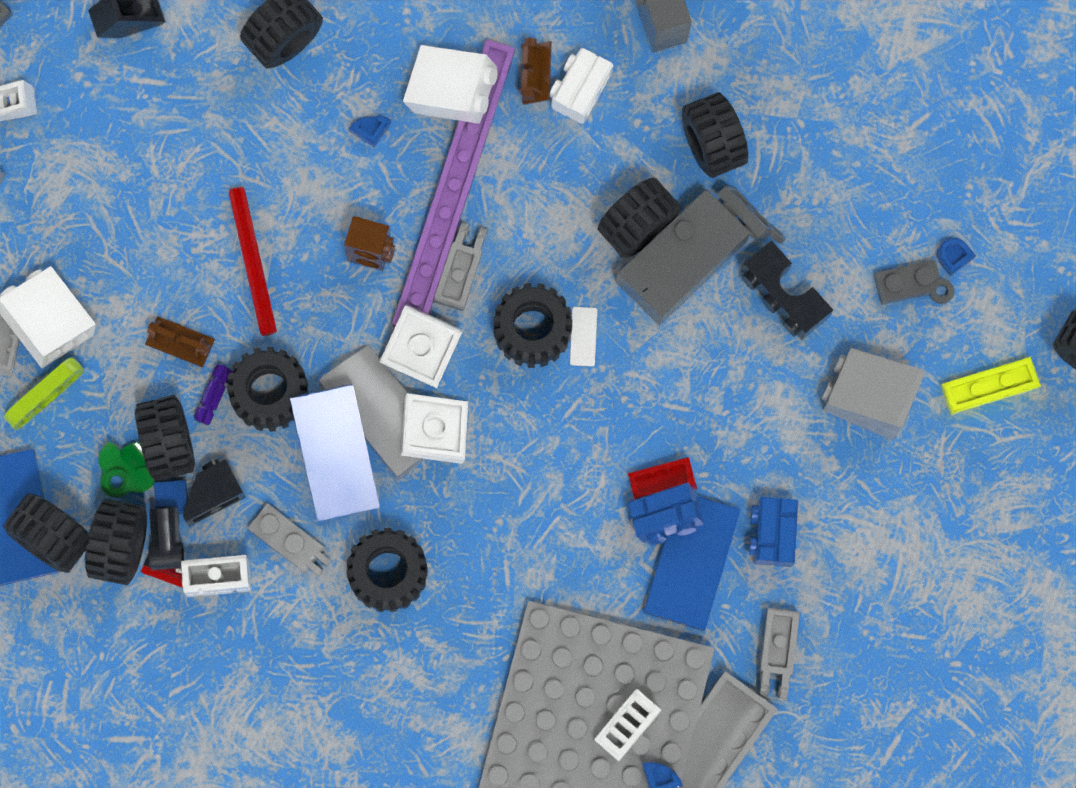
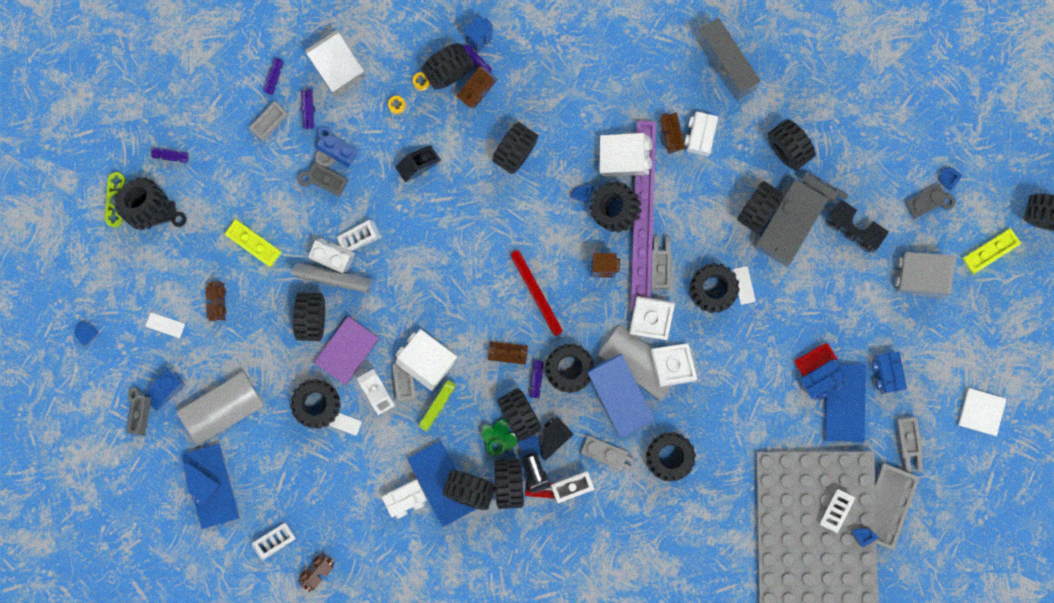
camera: 10 degrees left, 5 degrees up
none -> black tyre [589,181,642,233]
none -> white tile [958,388,1006,436]

